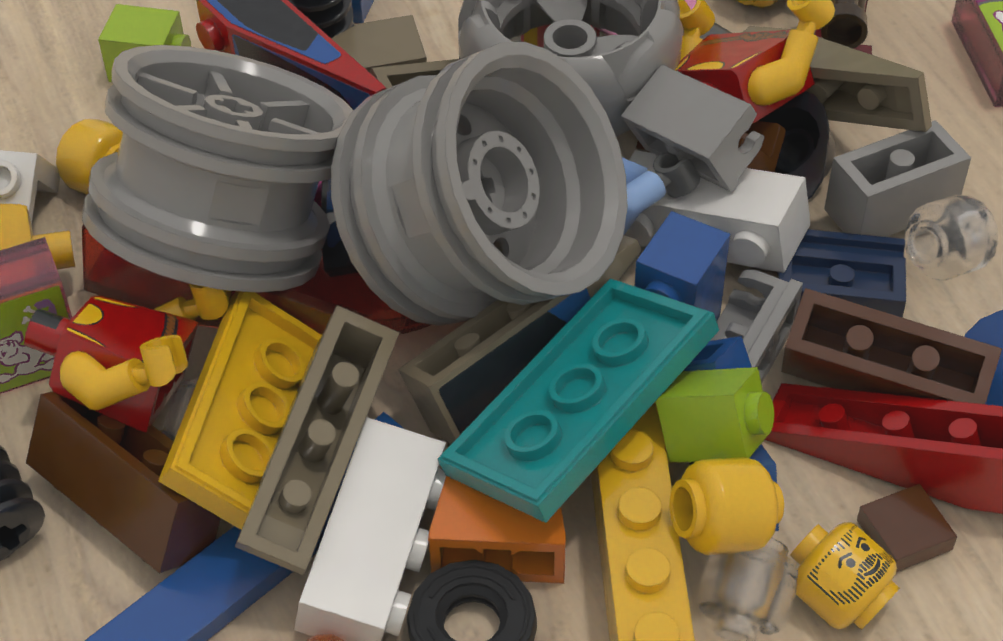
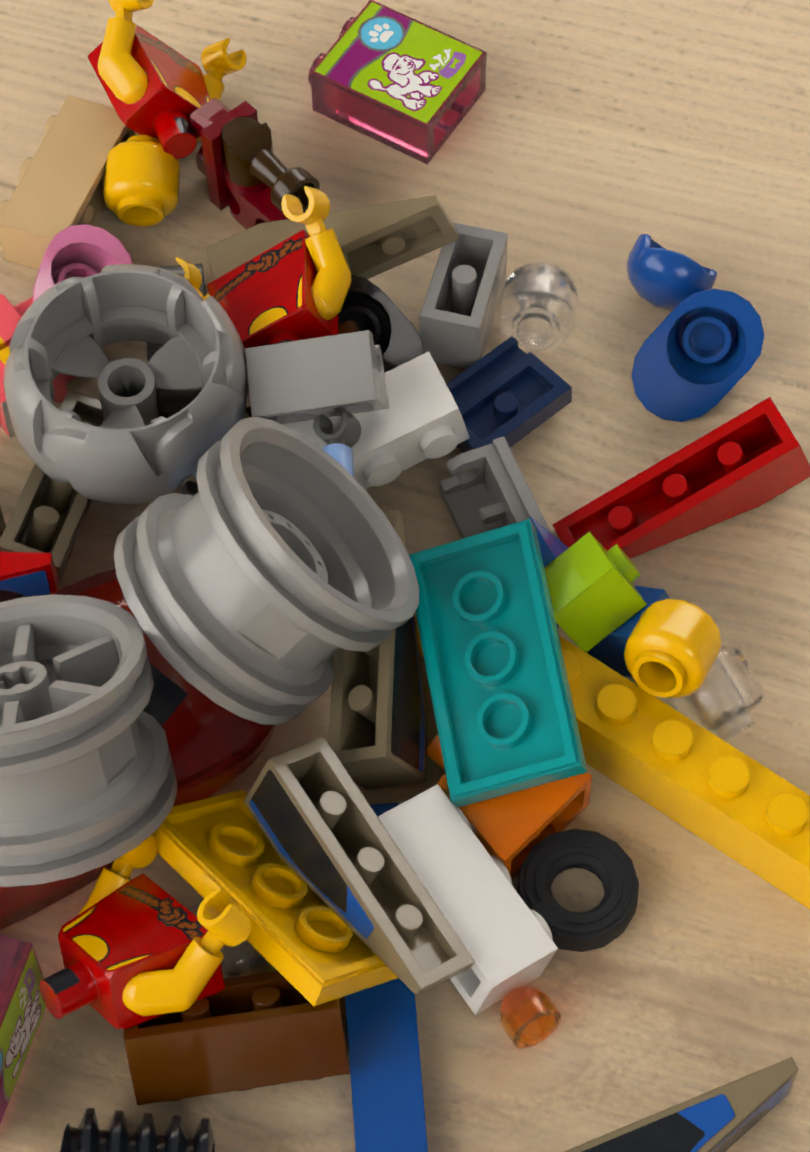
camera: 50 degrees left, 10 degrees up
blue brick [634,211,731,321] -> none
reddish brown brick [781,288,1002,404] -> none
yellow head [790,522,900,630] -> none
reddish brown tile [857,484,957,572] -> none

